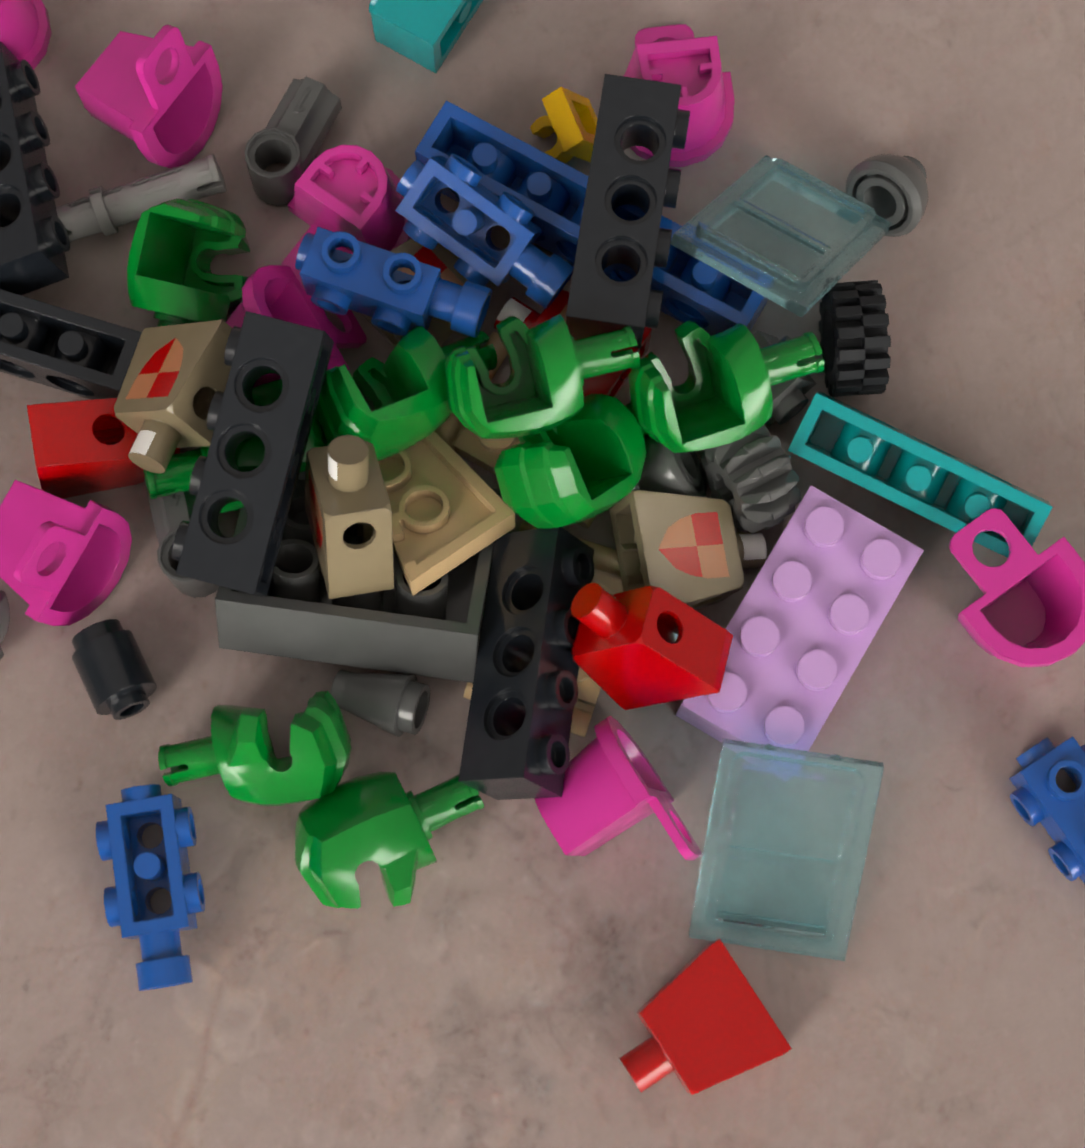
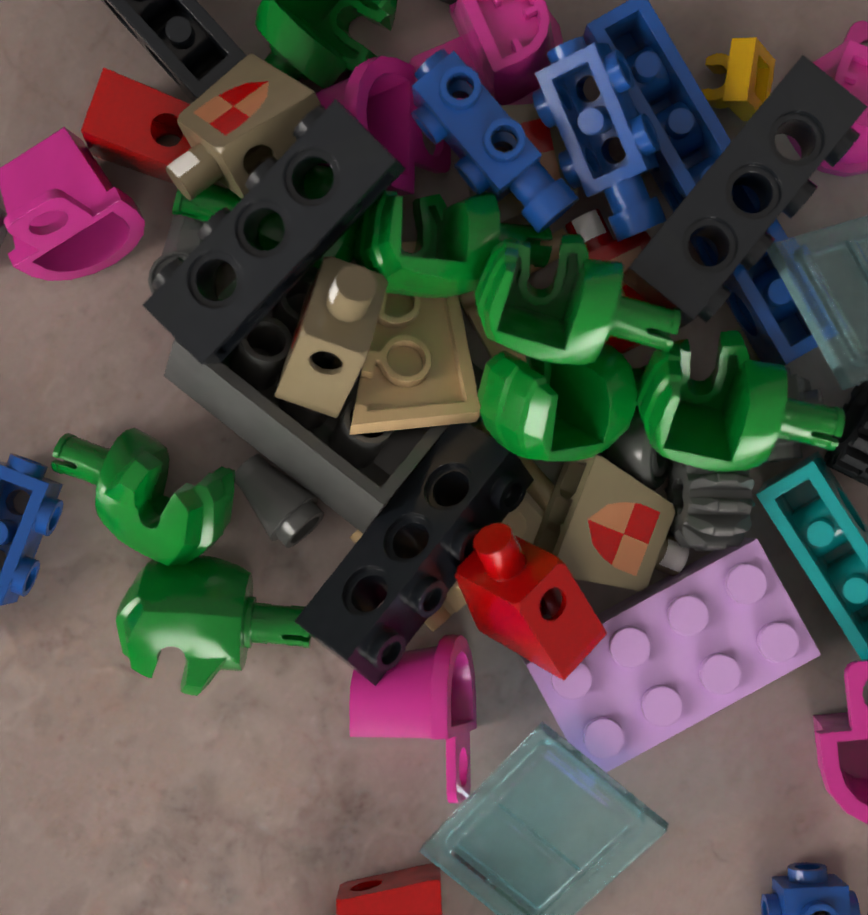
camera: 30 degrees right, 10 degrees up
black brick [72,619,157,720] -> none

